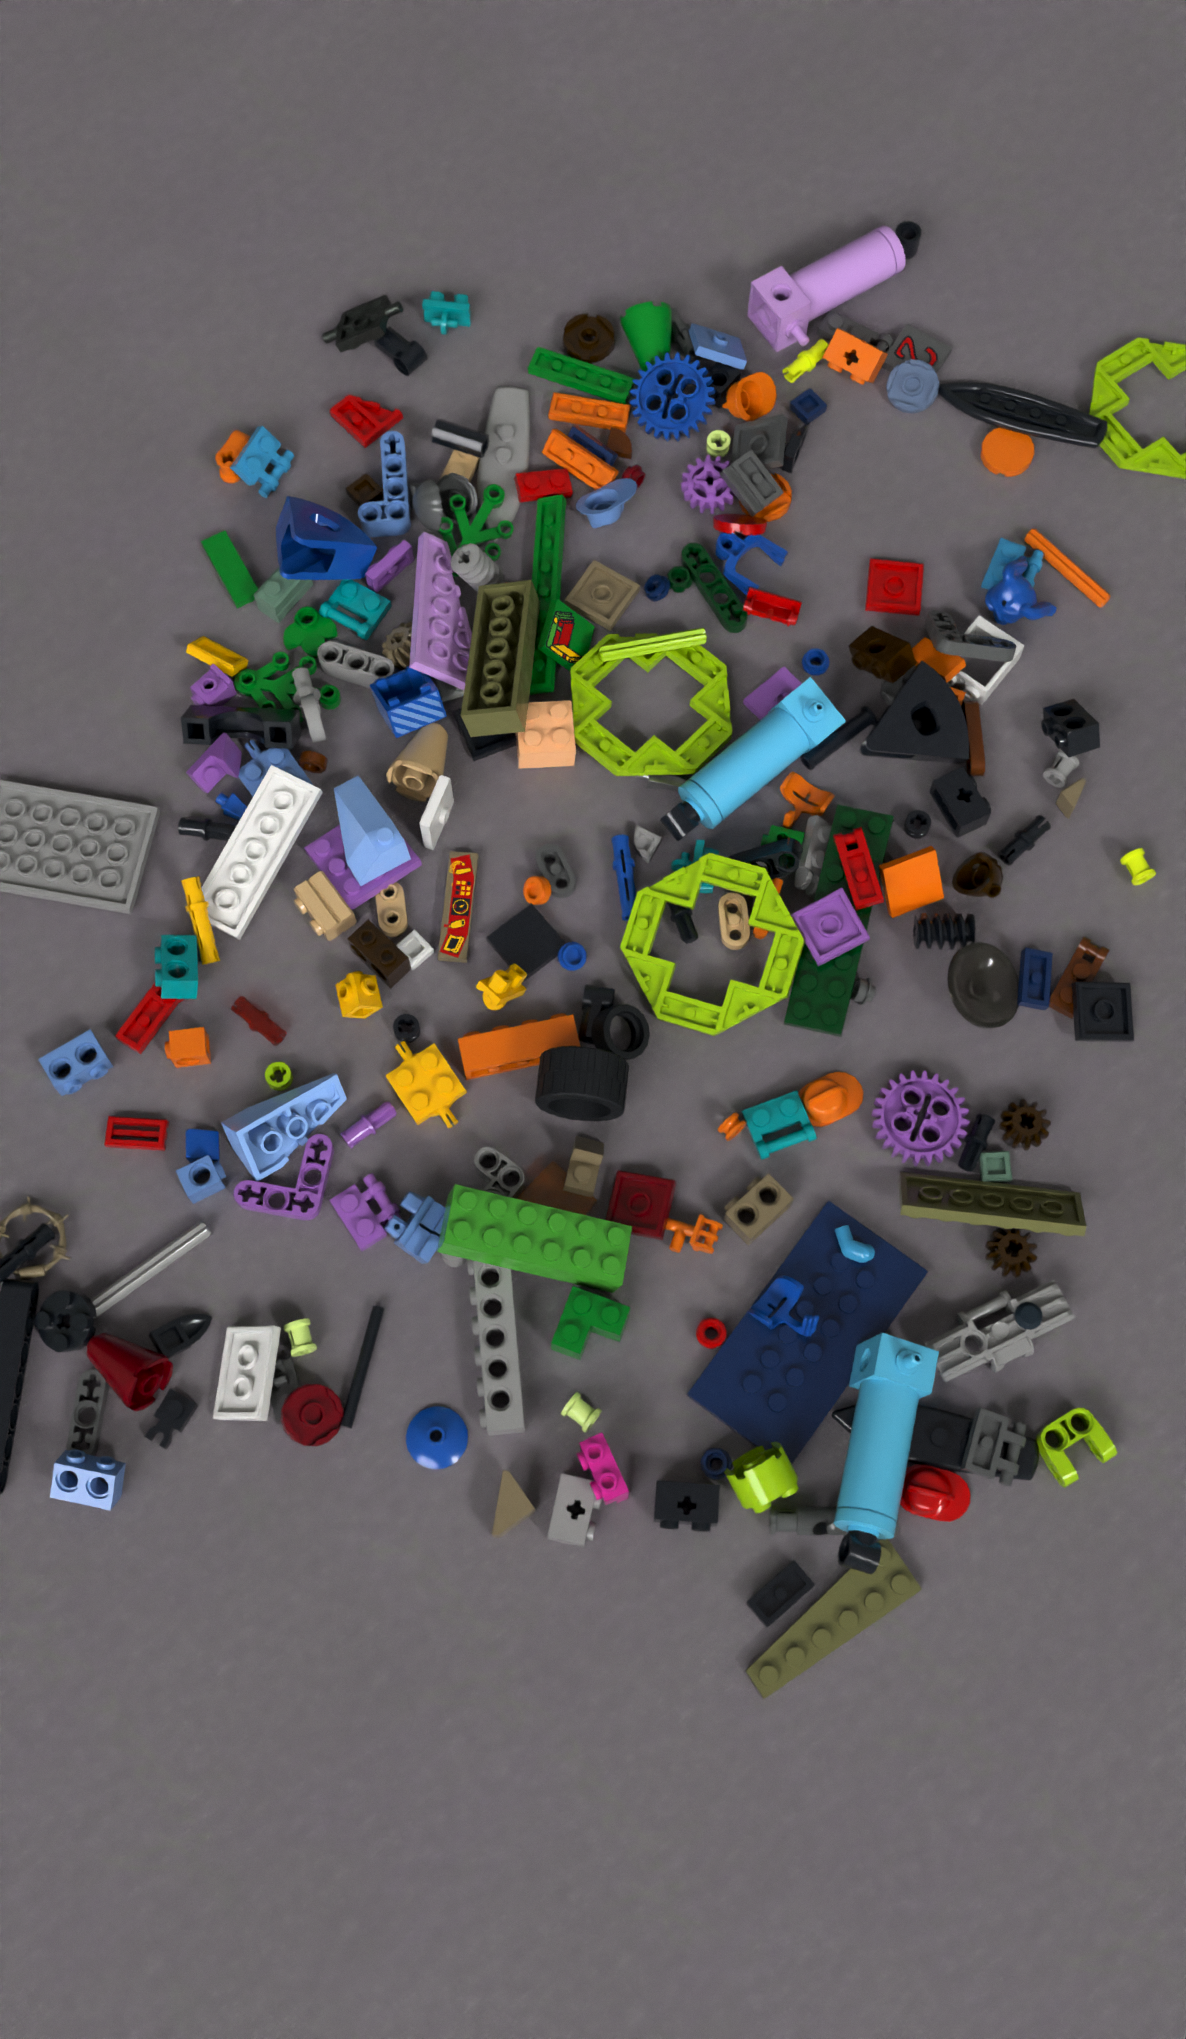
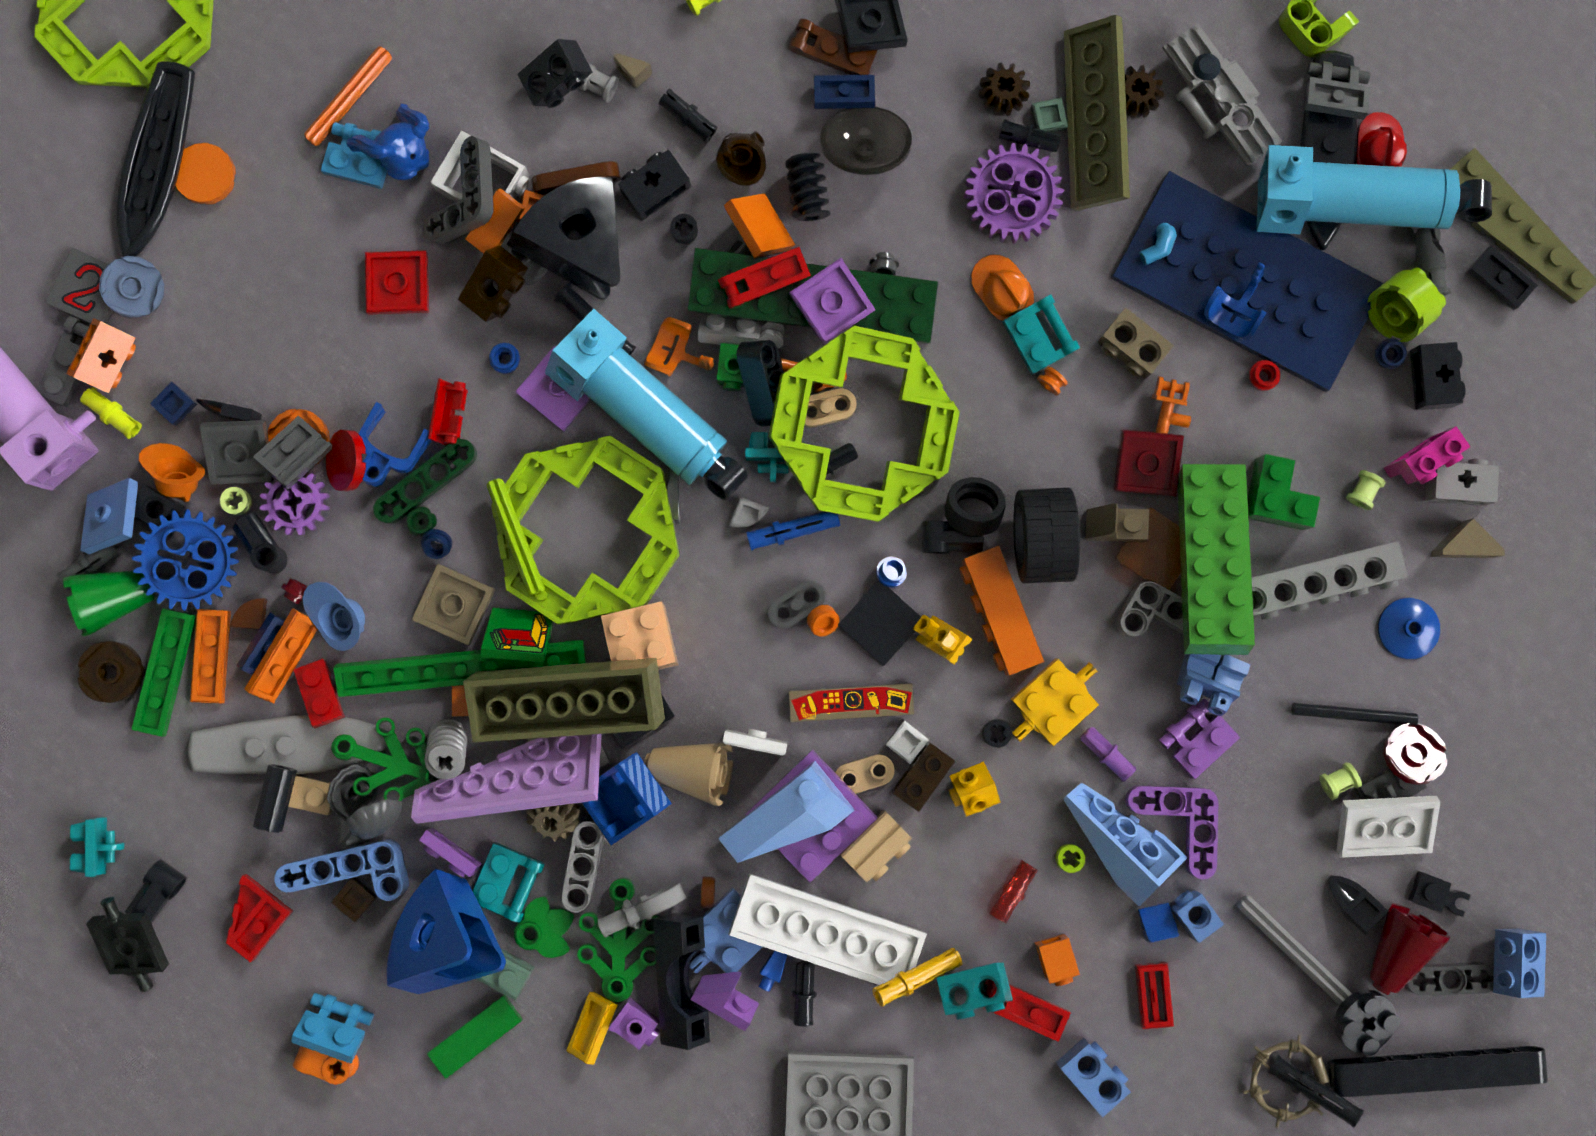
camera: 105 degrees left, 15 degrees up
none -> black piece [232,512,288,574]

